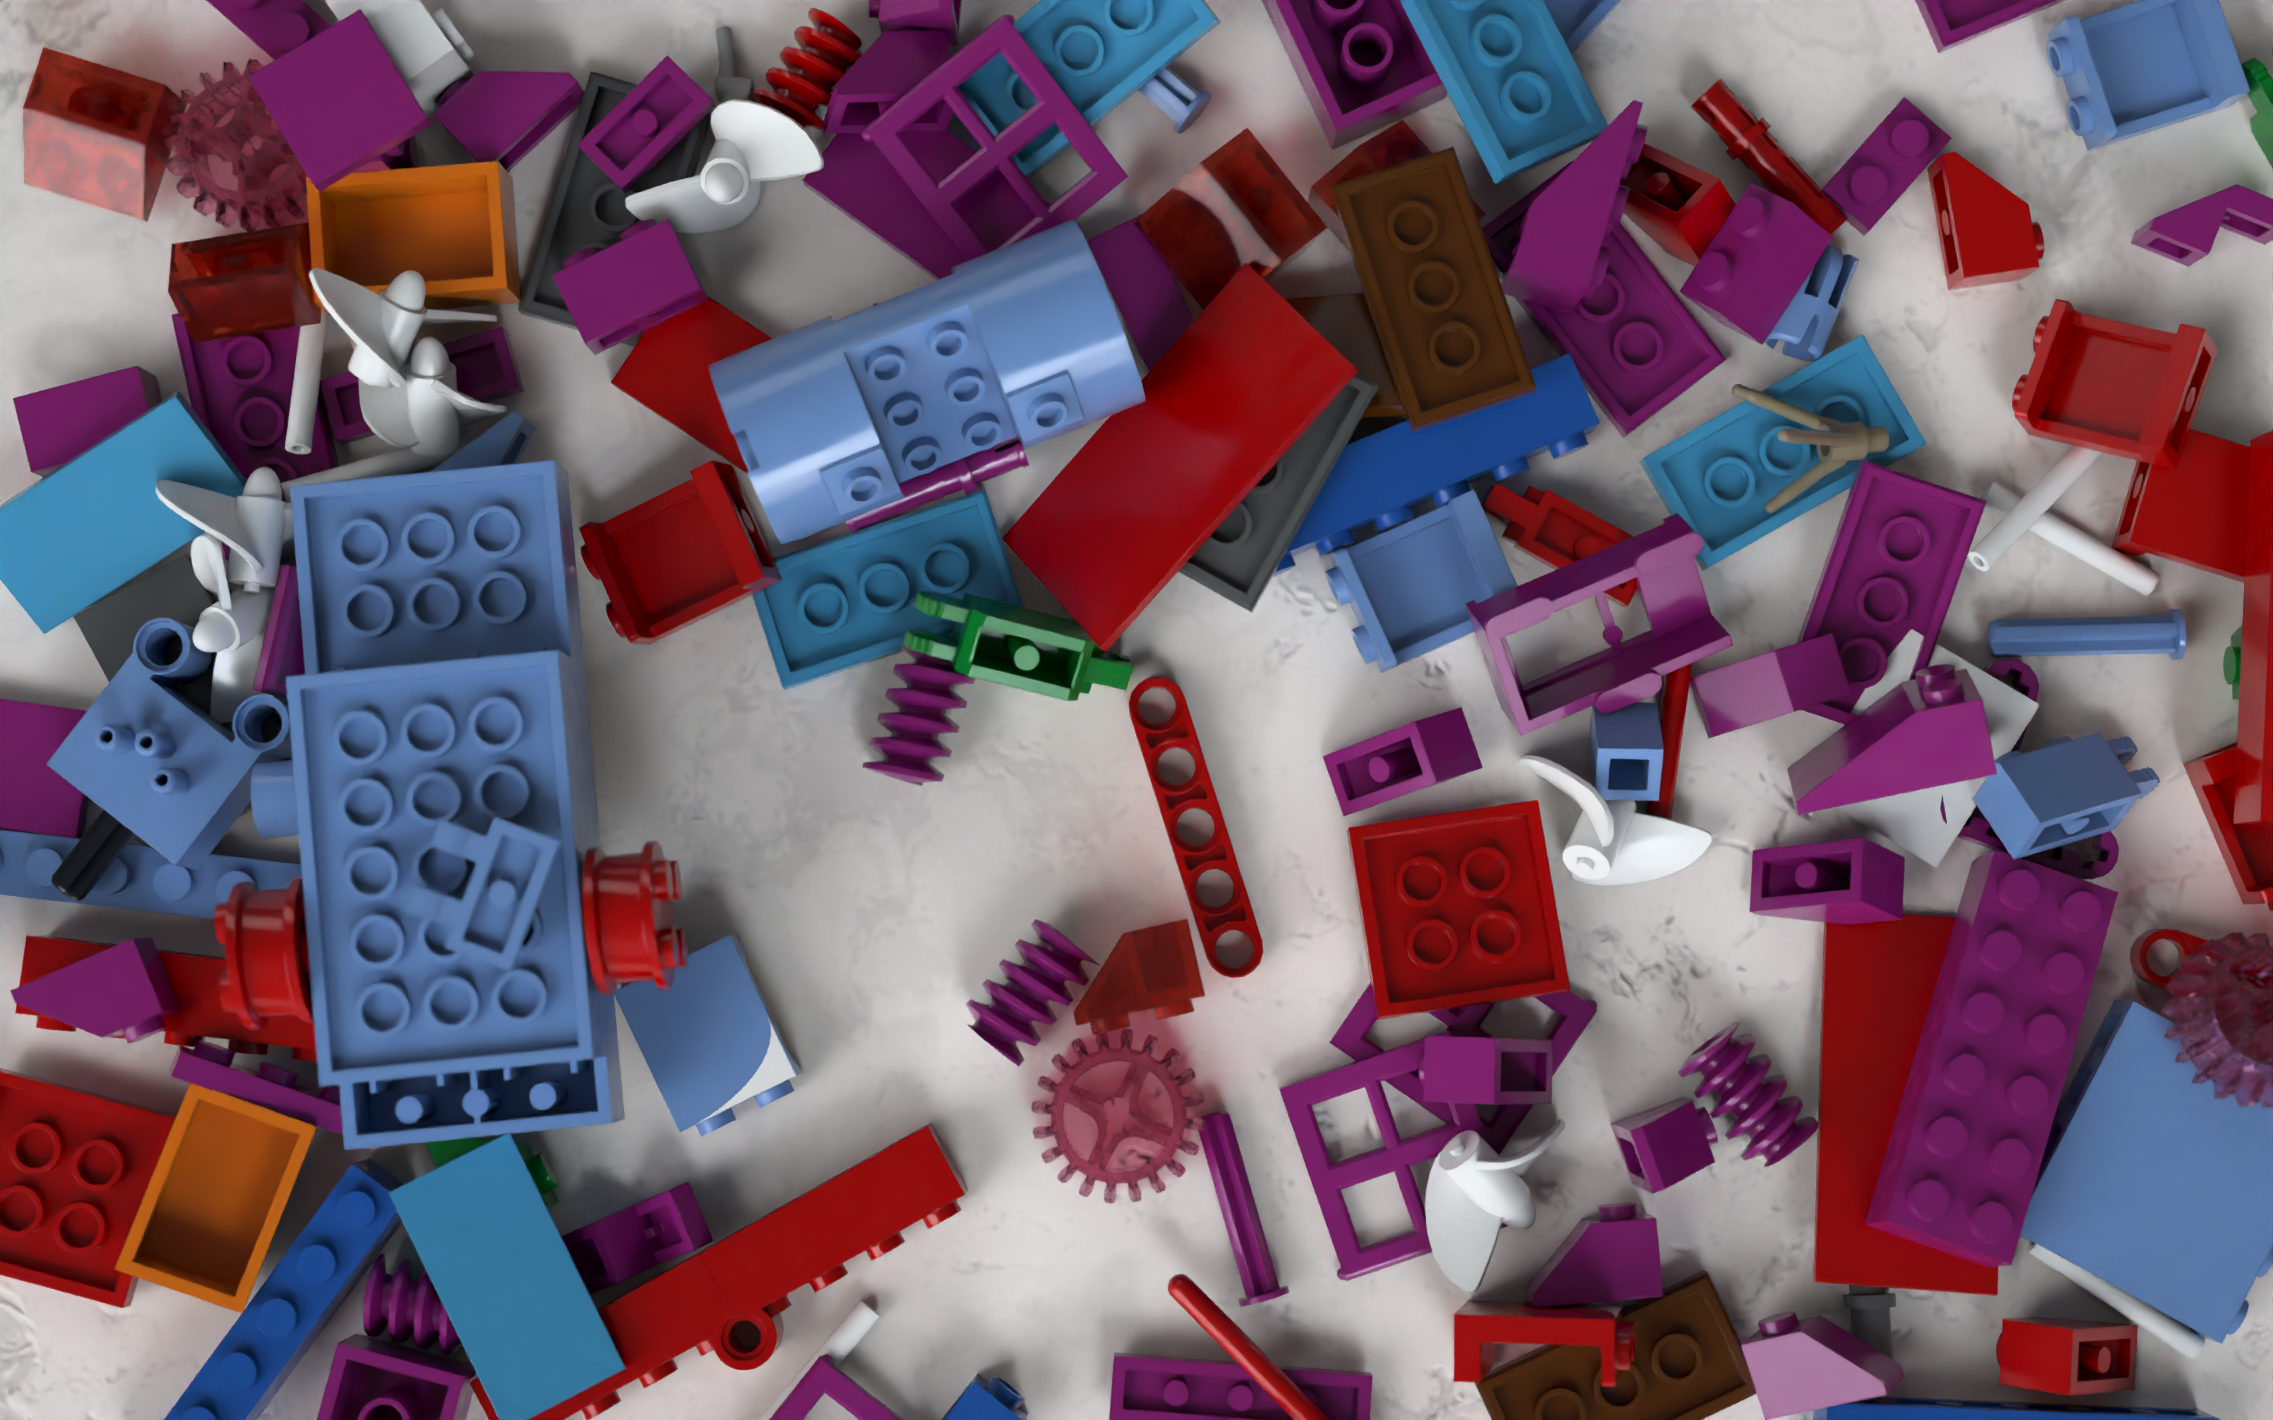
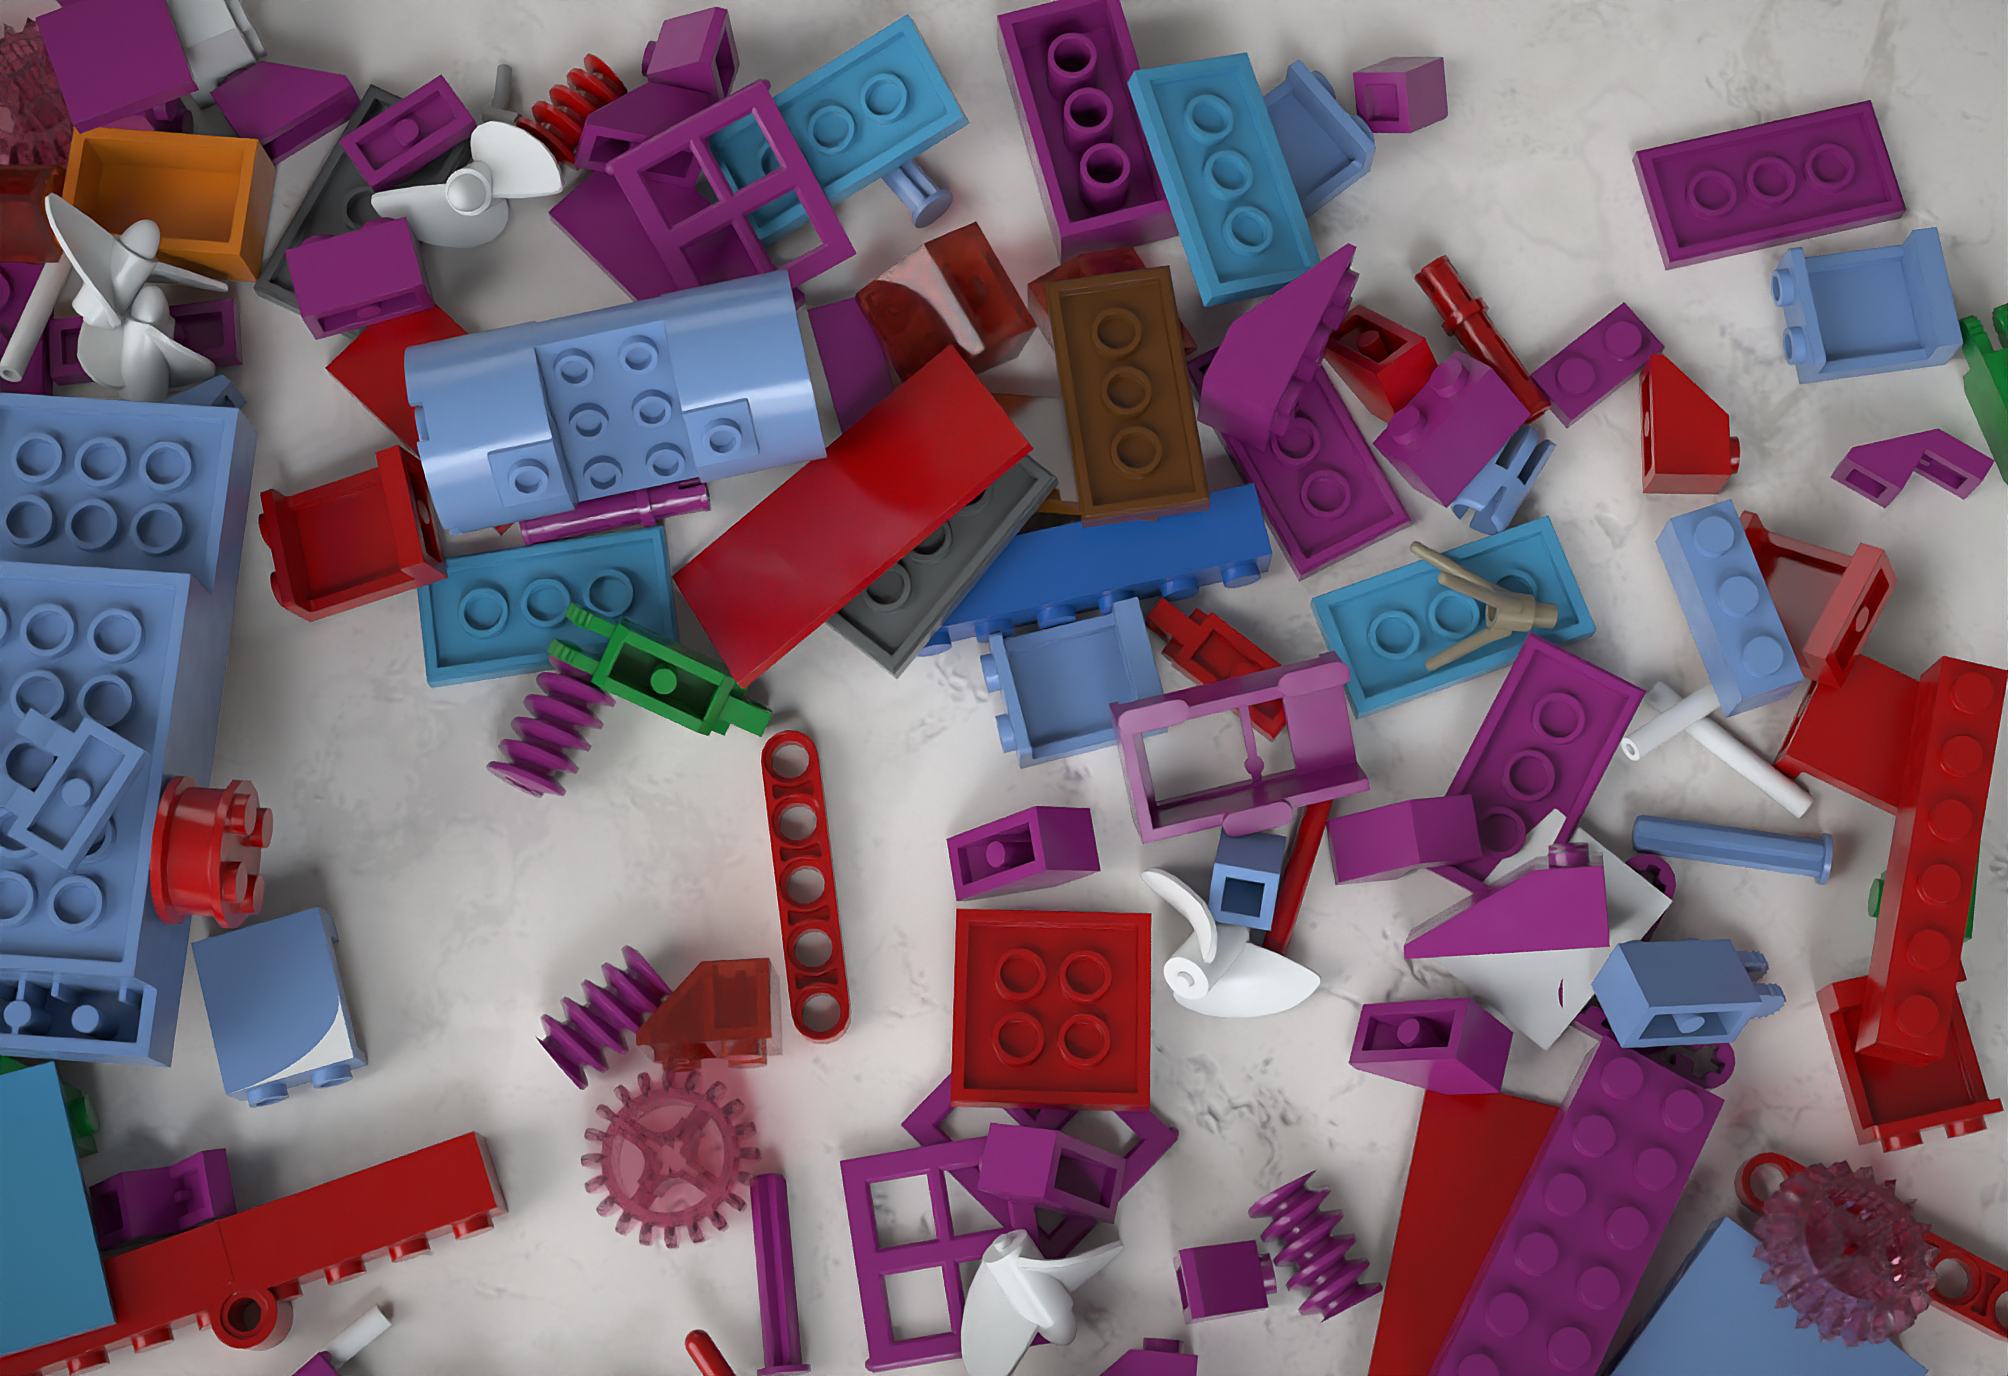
camera: 15 degrees right, 10 degrees down
none -> medium blue brick [1655,499,1804,718]

